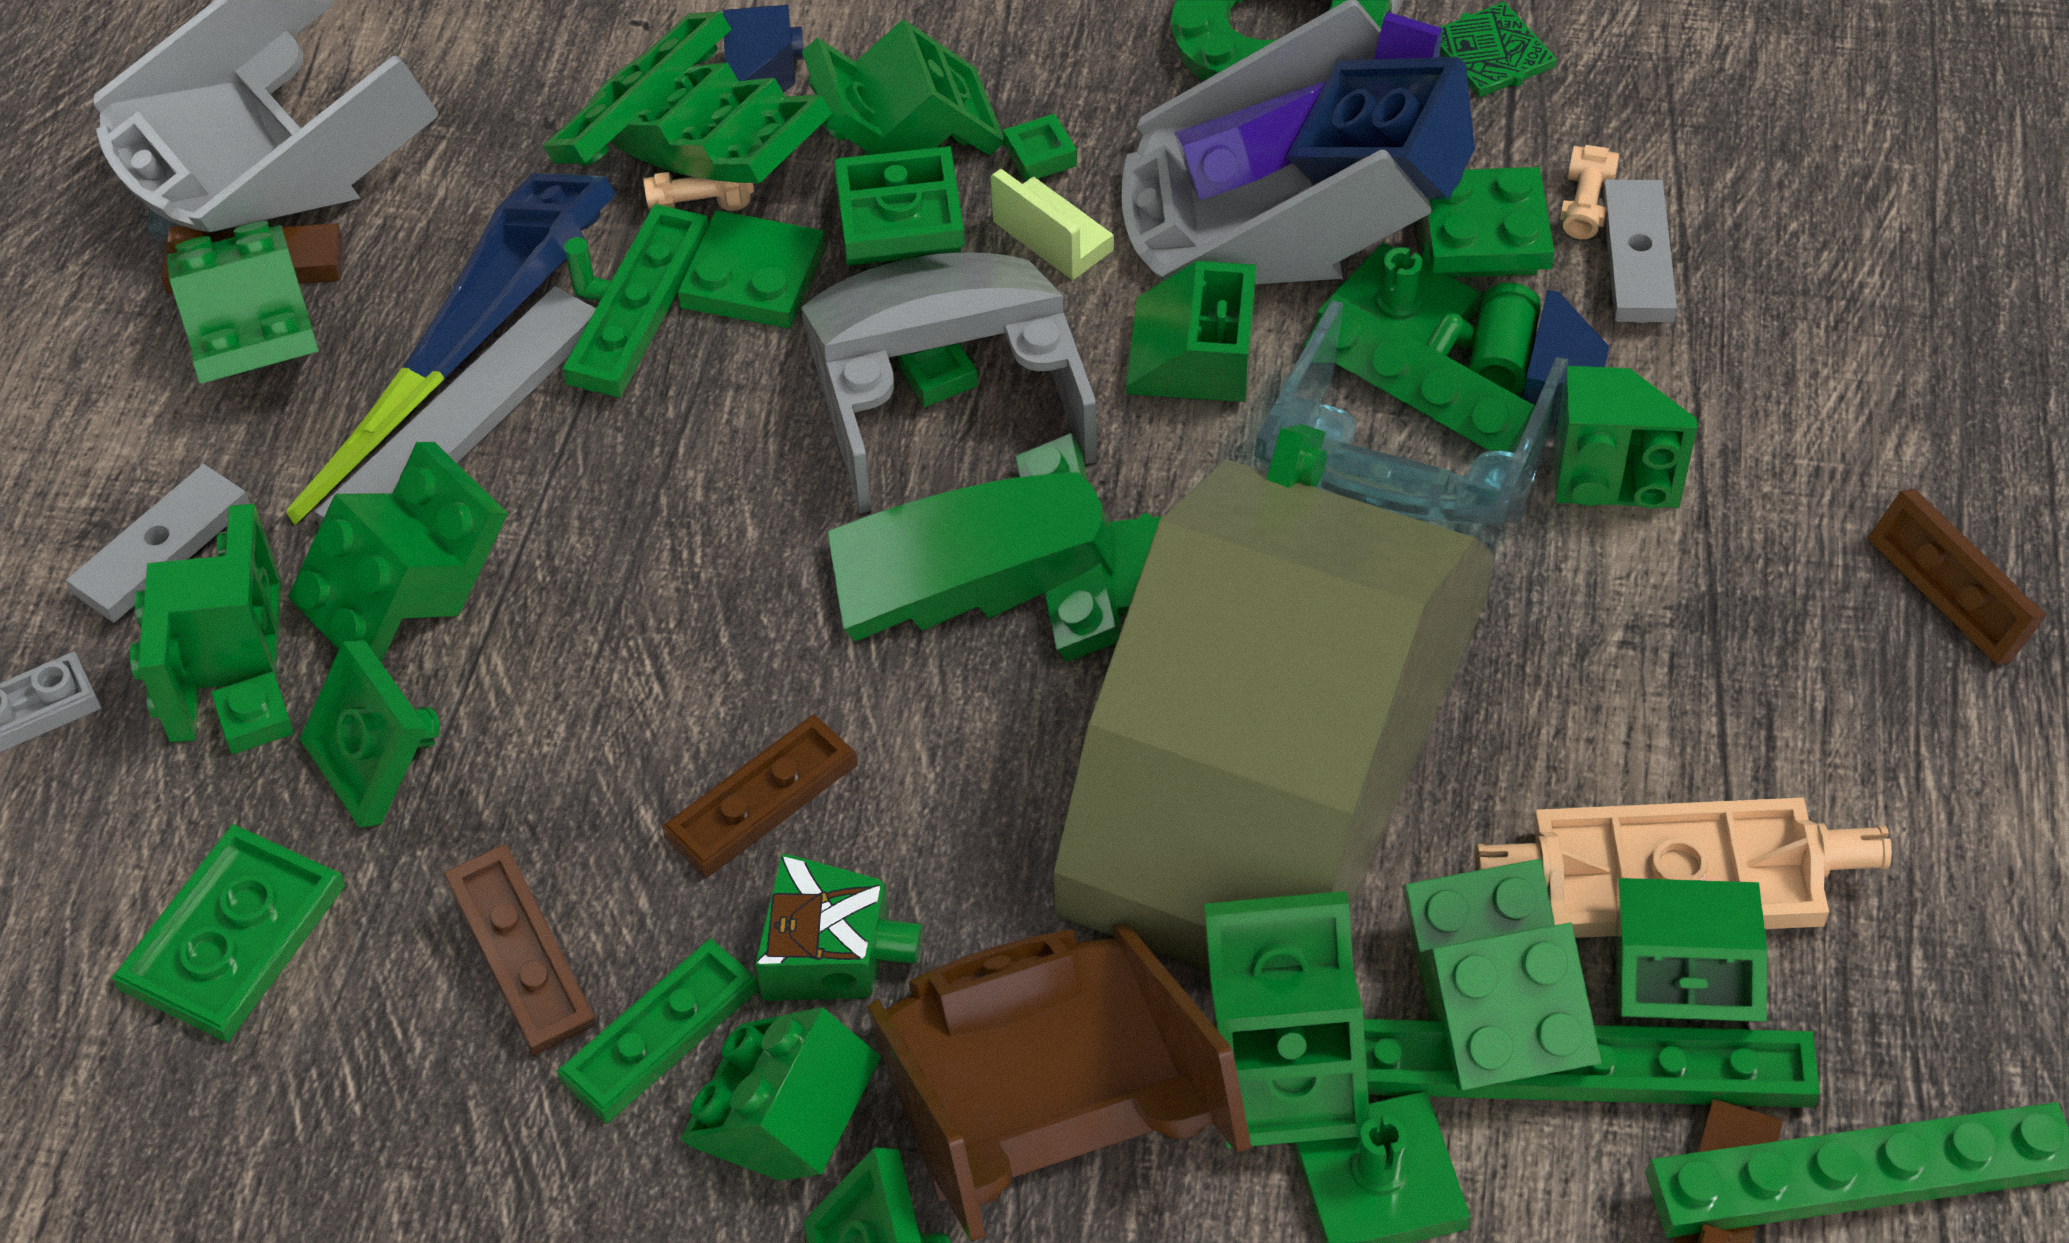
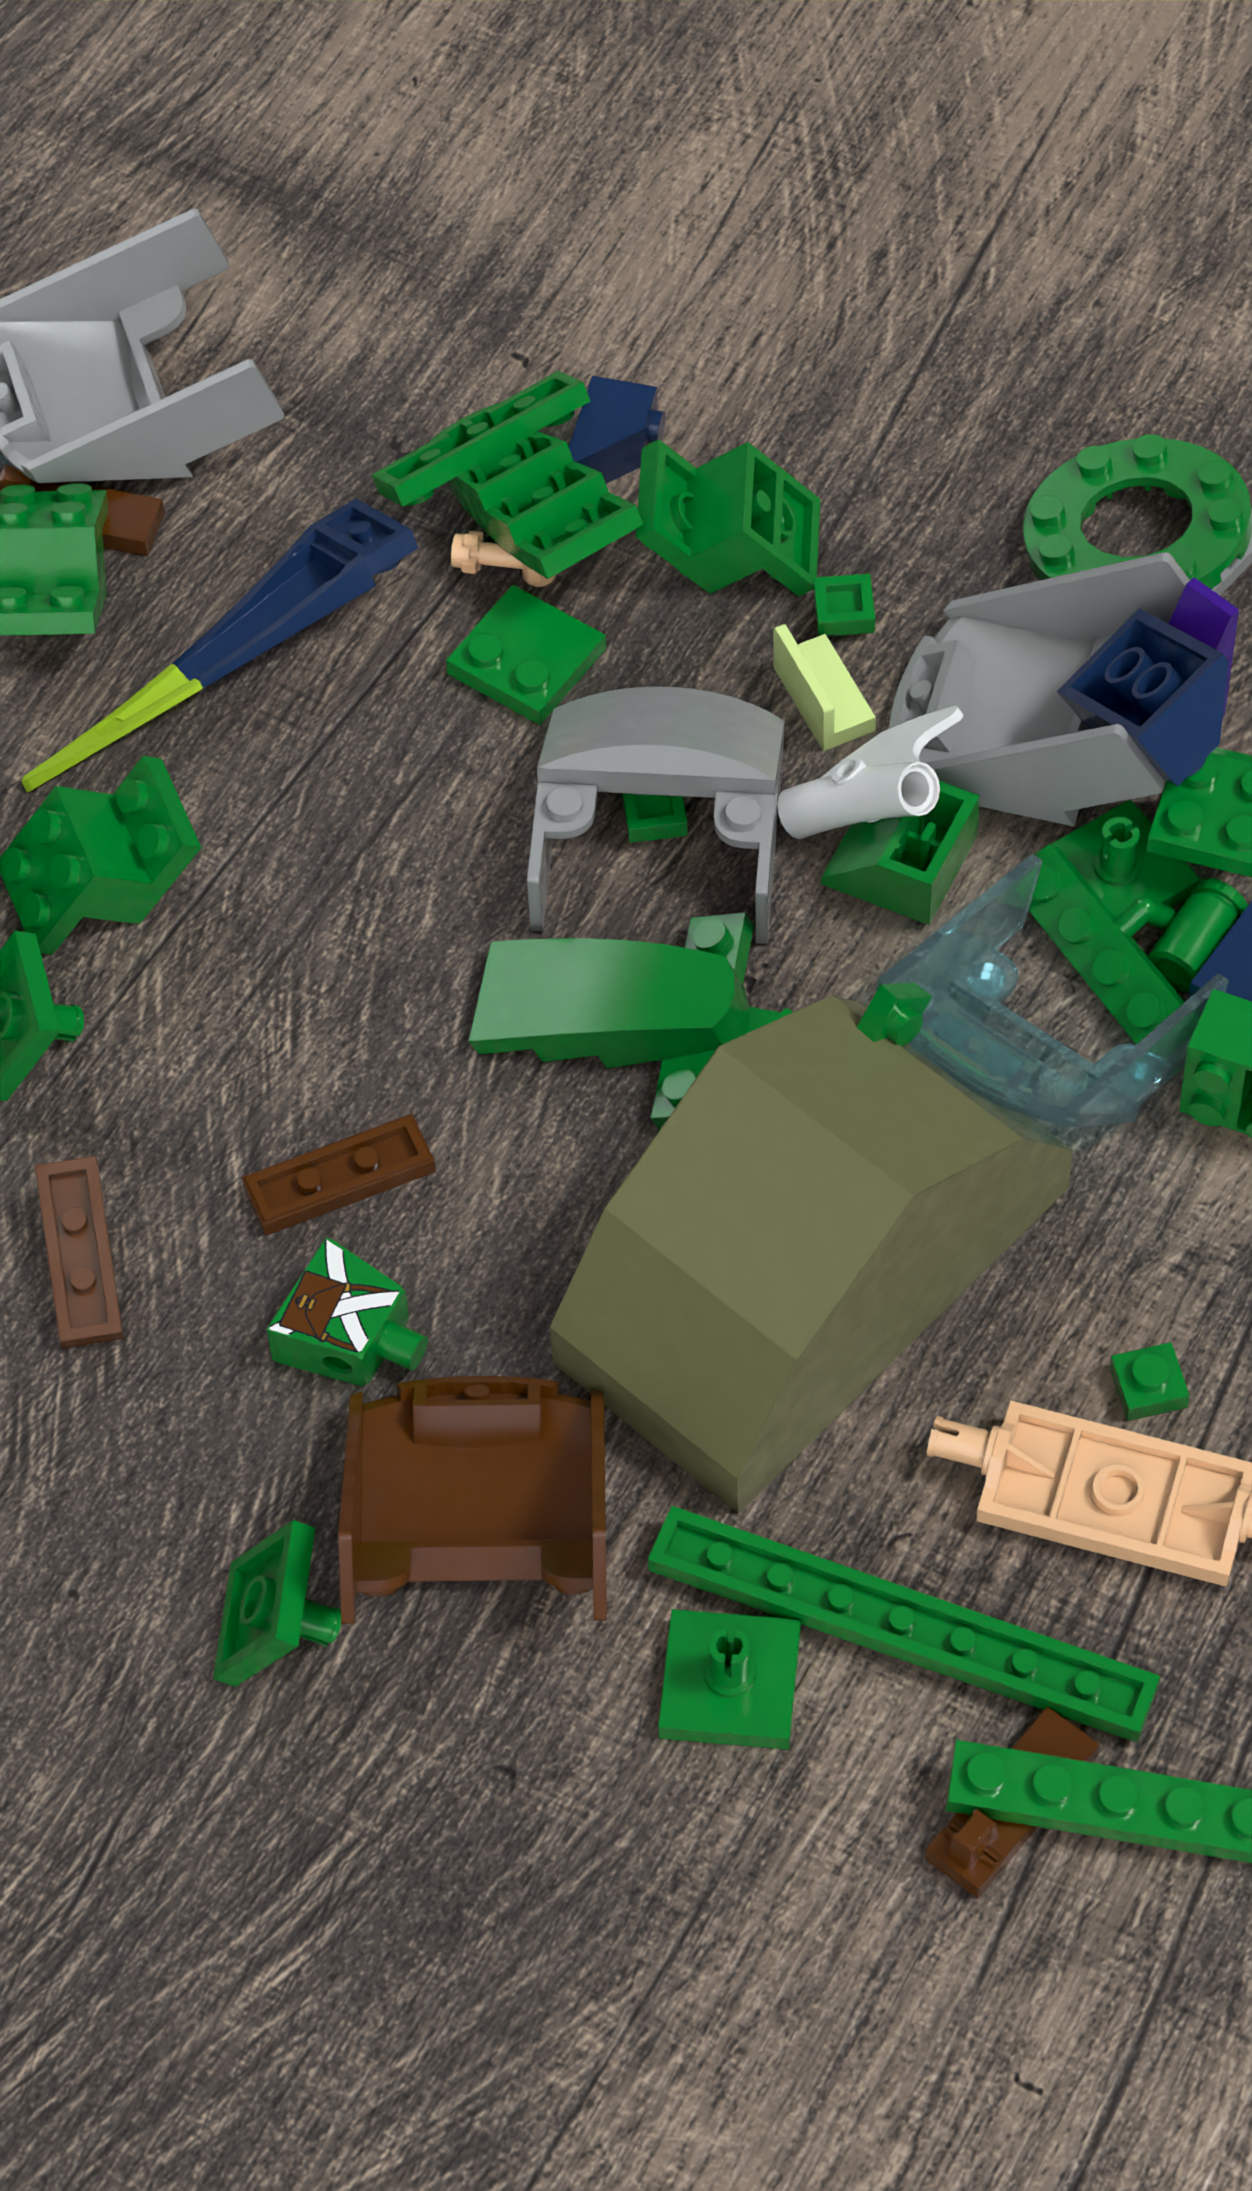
camera: 20 degrees right, 5 degrees up
light grey tile [315,286,596,526] -> none
green tile [556,938,759,1125] -> none
green plate [562,204,709,398] -> none
green slope [680,1007,881,1181] -> none
green bracket [834,146,965,266] -> none
dark purple slope [1174,80,1327,200] -> none
green bracket [1204,891,1370,1148] -> none
green bracket [1402,858,1602,1090] -> none
green slope [1615,878,1767,1022] -> none
none -> white pin [777,705,964,839]
none -> green plate [1109,1342,1190,1421]

